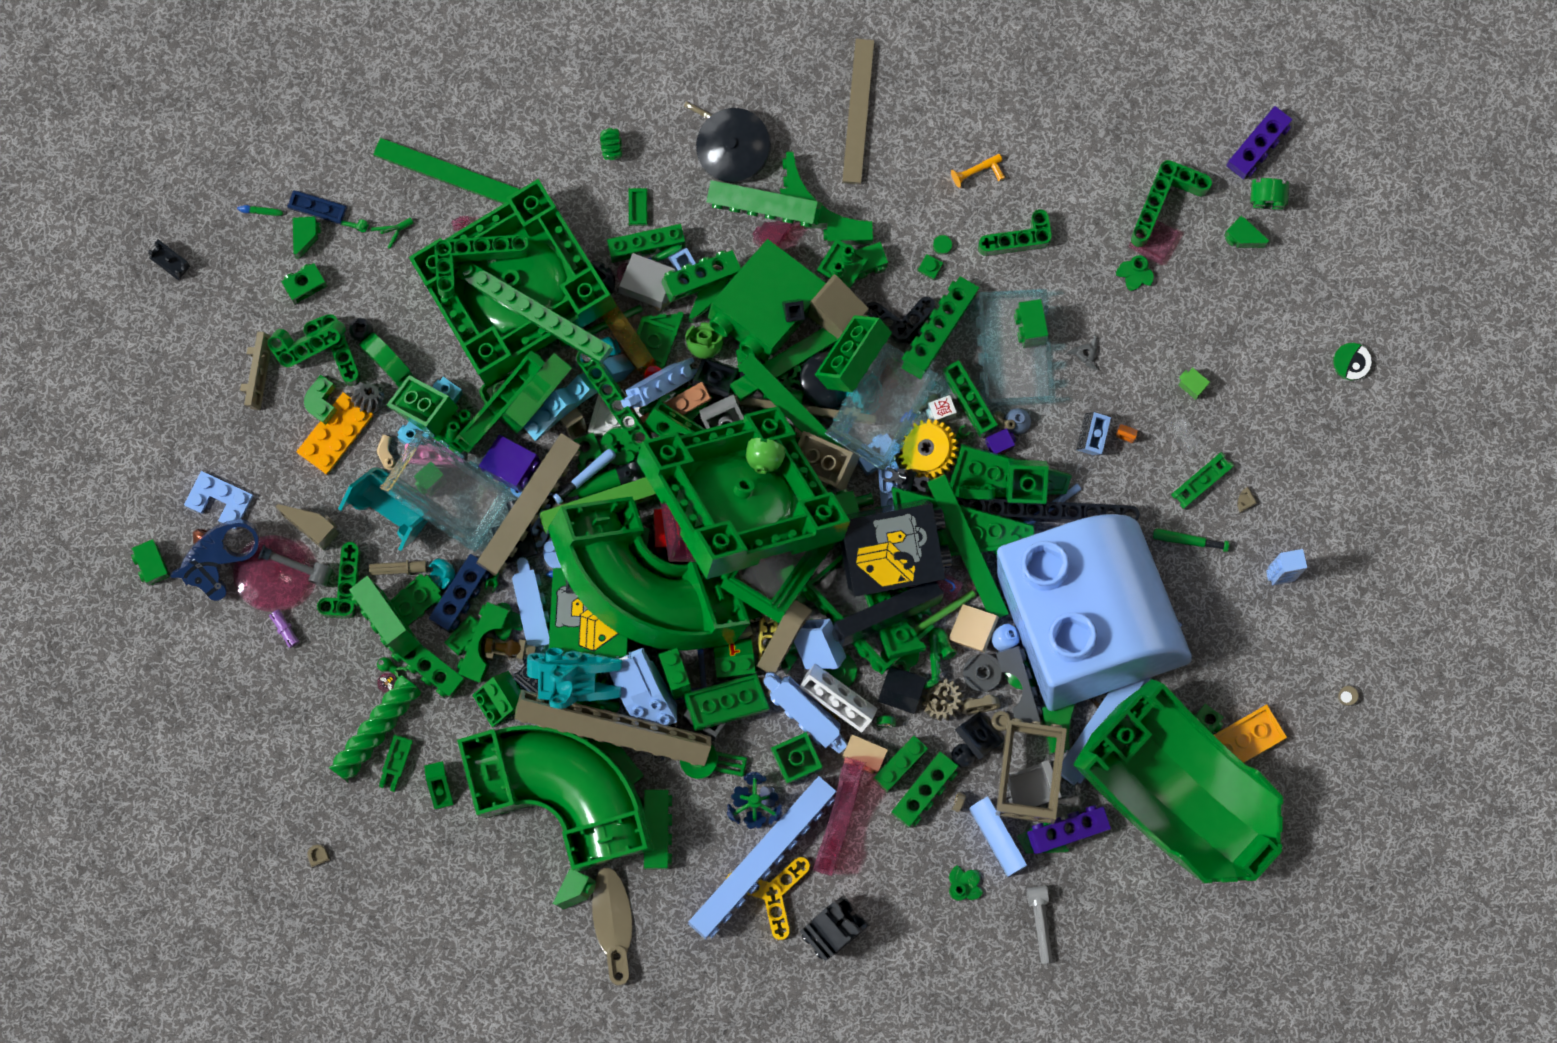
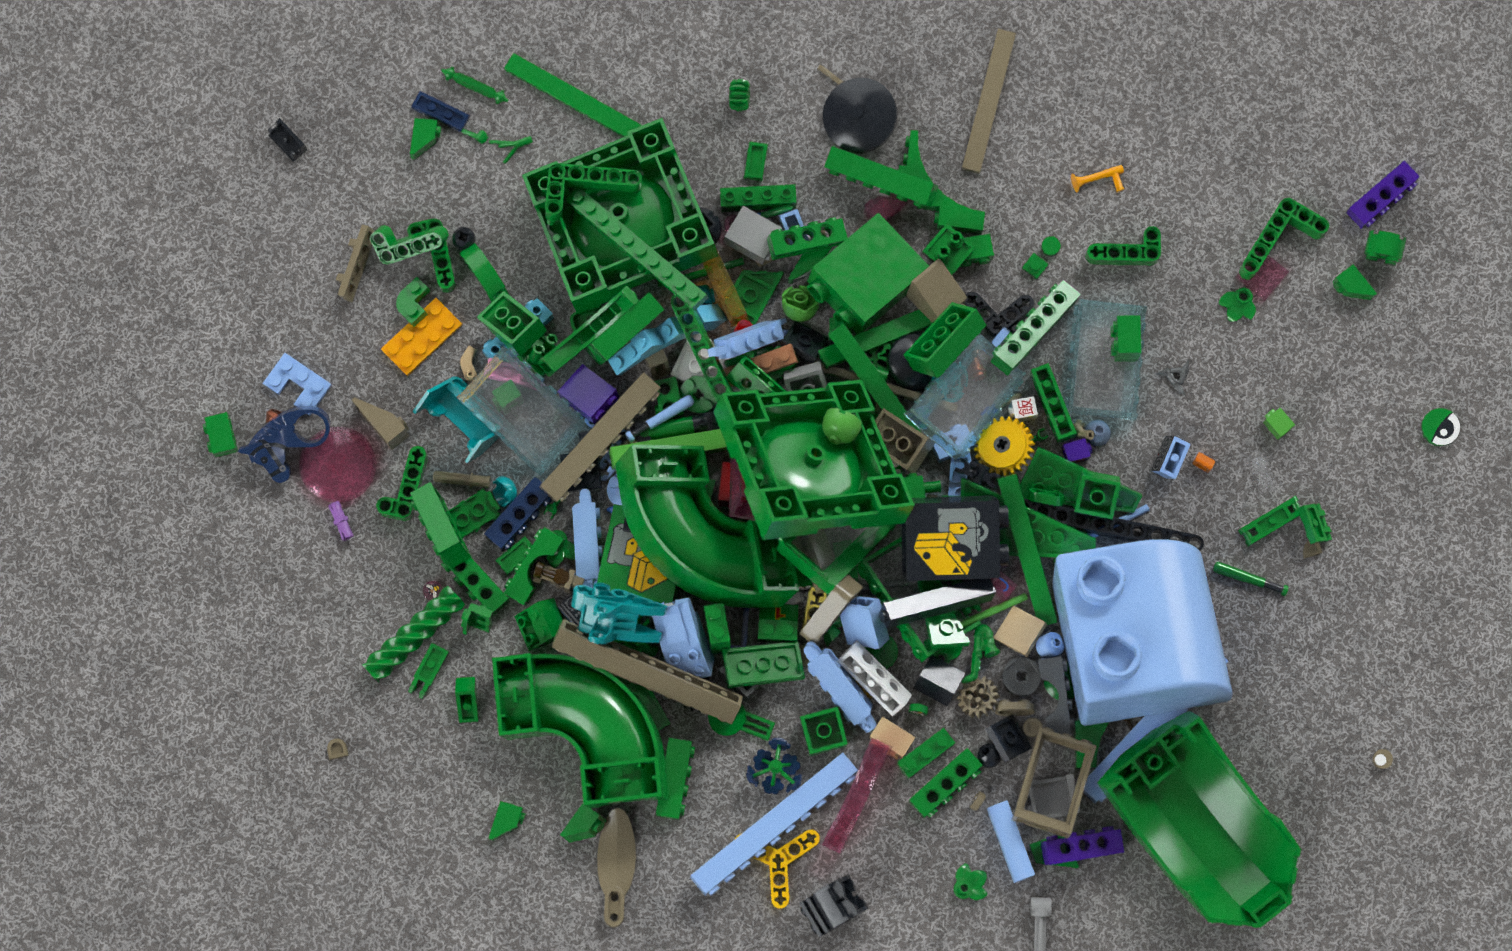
camera: 10 degrees right, 0 degrees up
green piece [237,205,284,216] -> none
dark grey piece [258,545,333,587] -> none
green brick [281,263,327,305] -> none
dark grey gear [351,381,384,414] -> none
green arm [377,657,407,679] -> none
clear pink tile [451,216,471,231] -> none
black slope [782,299,805,322] -> none
green brick [1195,704,1224,733] -> none
light orange plate [1214,704,1287,763] -> none
light blue brick [1266,549,1307,585] -> none
none -> green wheel [441,66,509,105]
none -> green bracket [461,603,493,635]
none -> green slope [488,801,526,841]
none -> light blue tile [992,327,1010,347]
none -> green plate [1298,503,1332,544]

